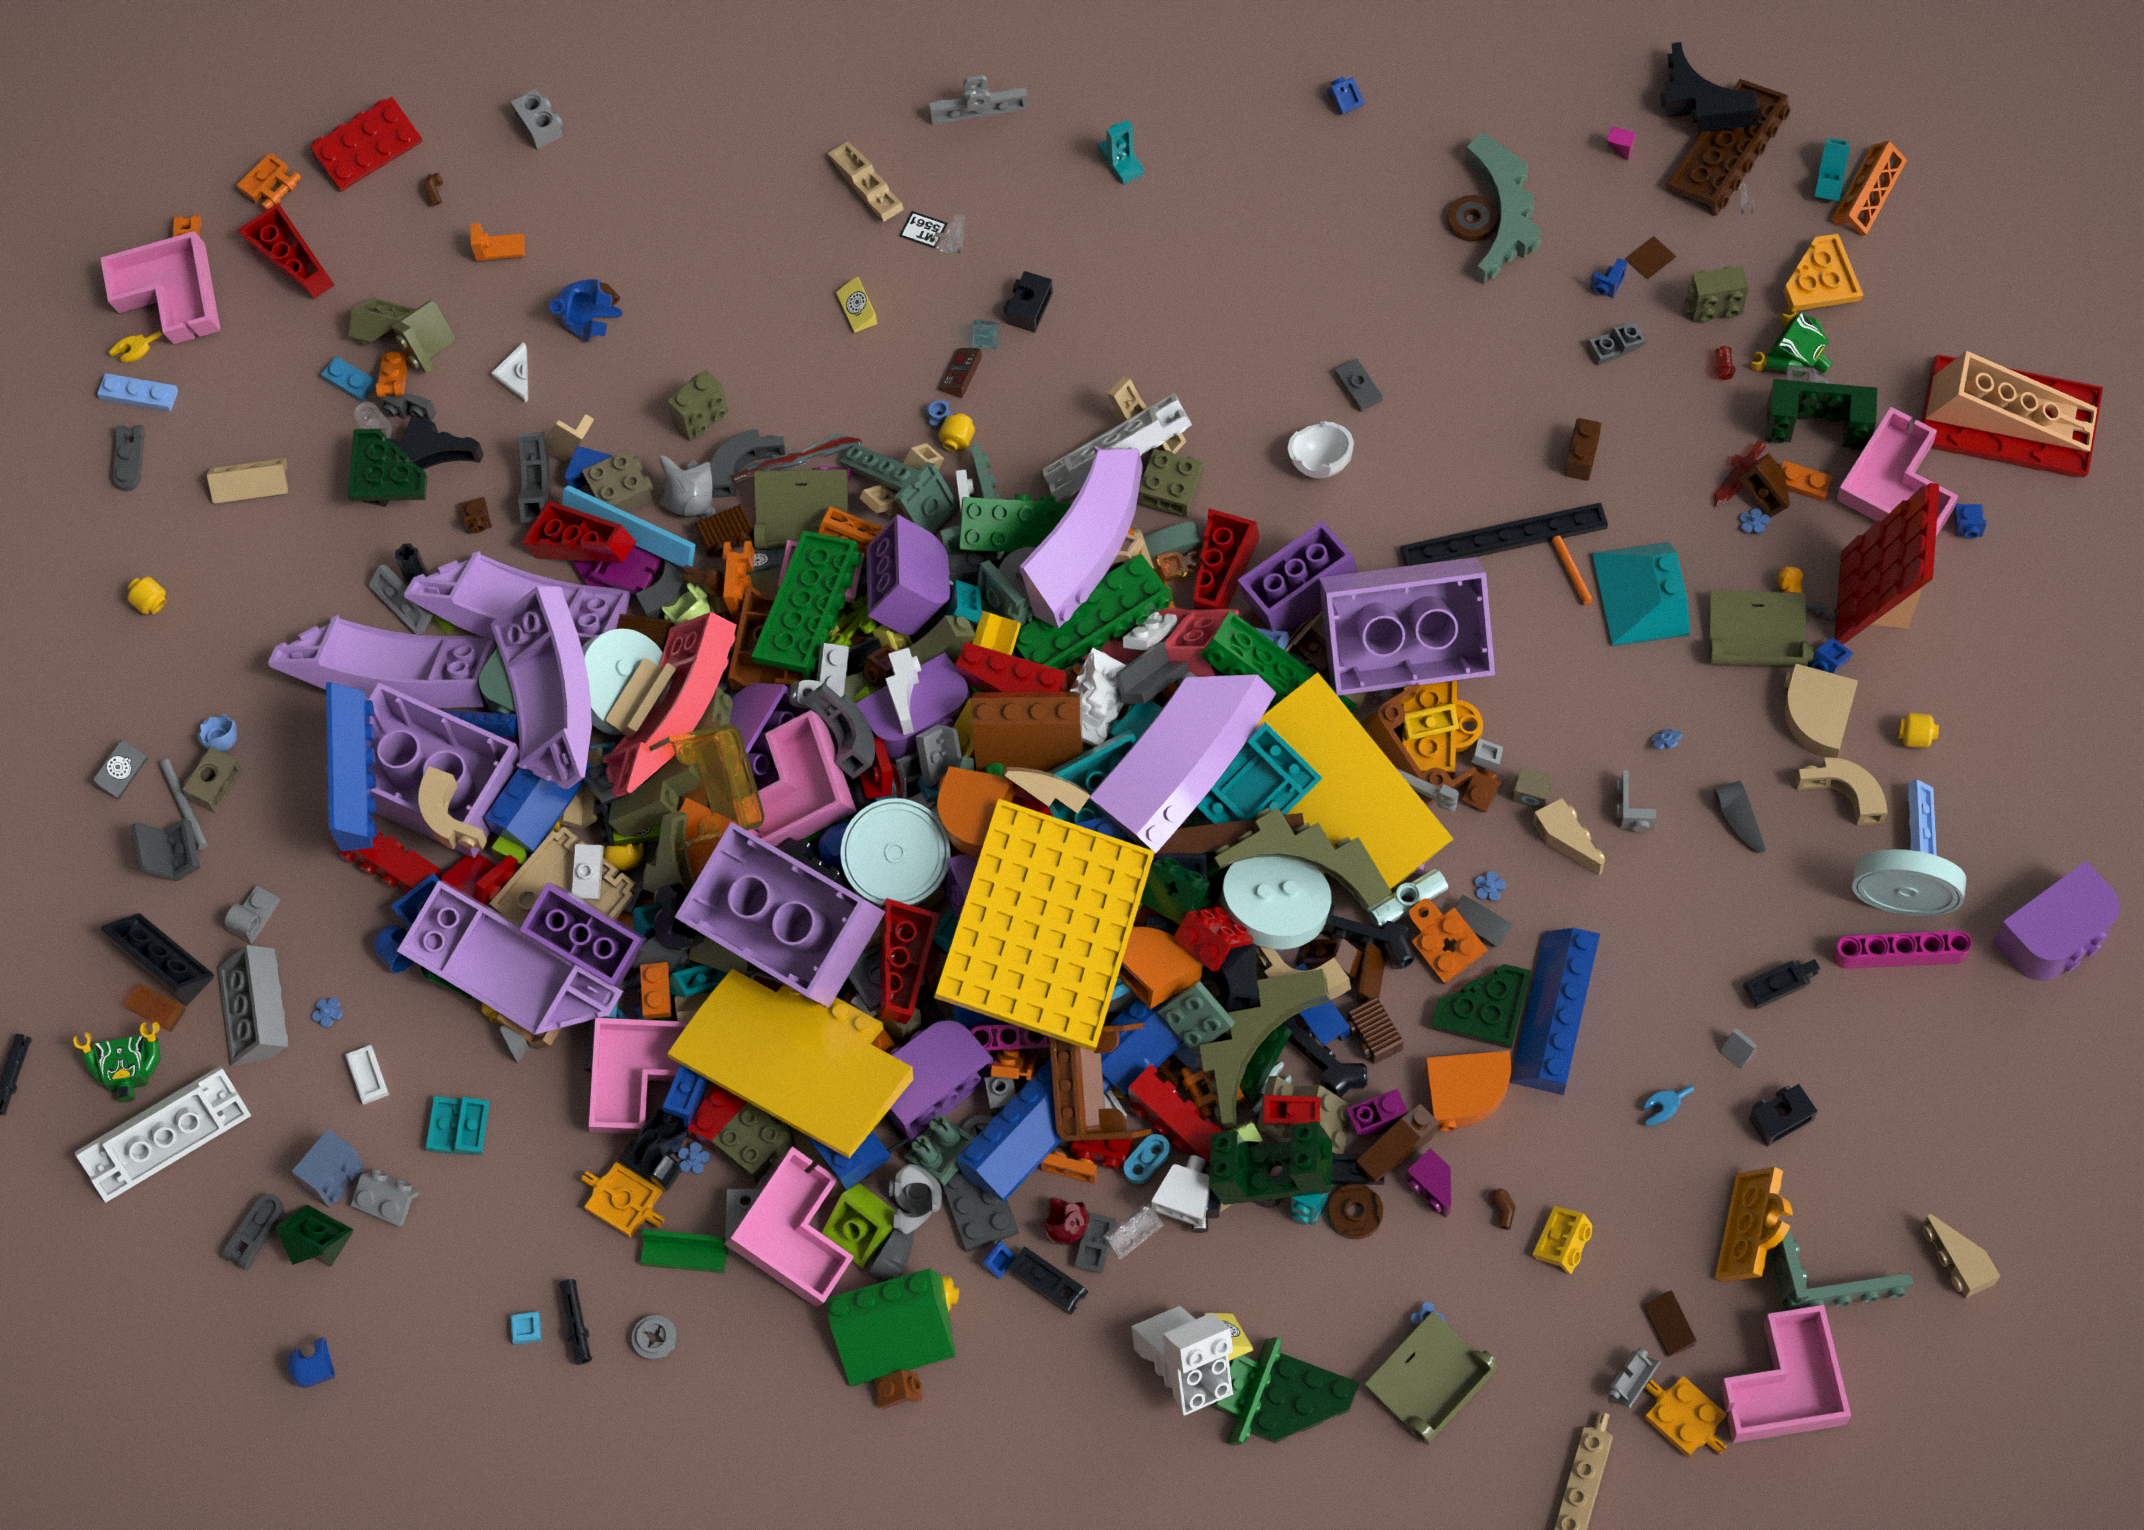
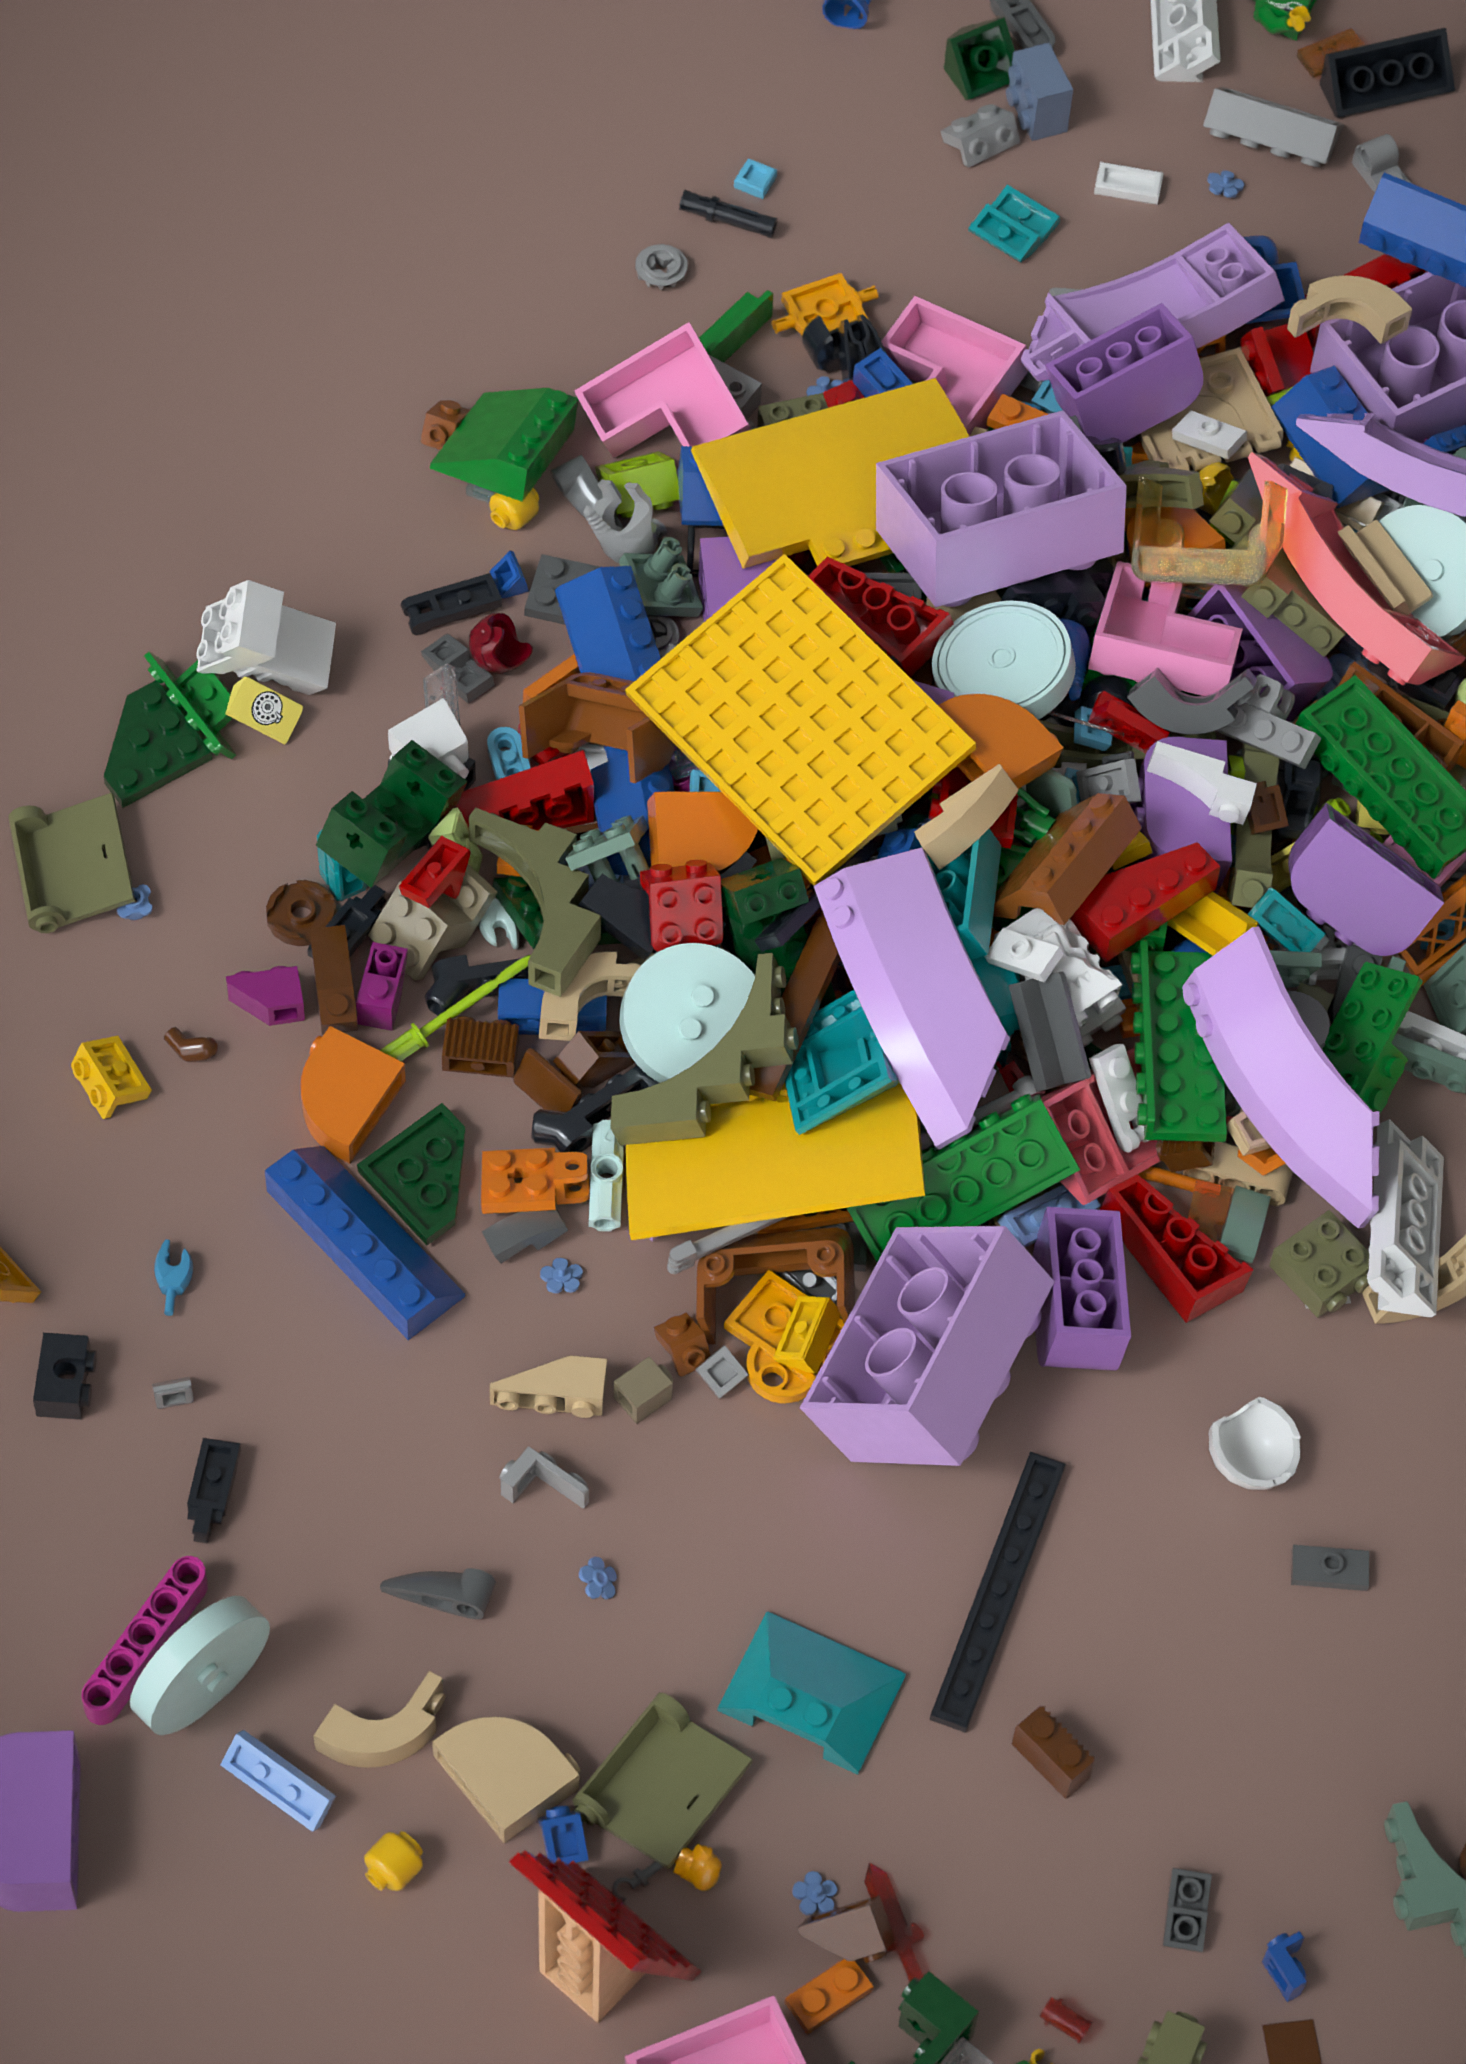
camera: 115 degrees right, 5 degrees down
orange bar [1551,536,1593,605] -> none
none -> lime piece [380,955,531,1061]
none -> white plate [984,928,1064,982]

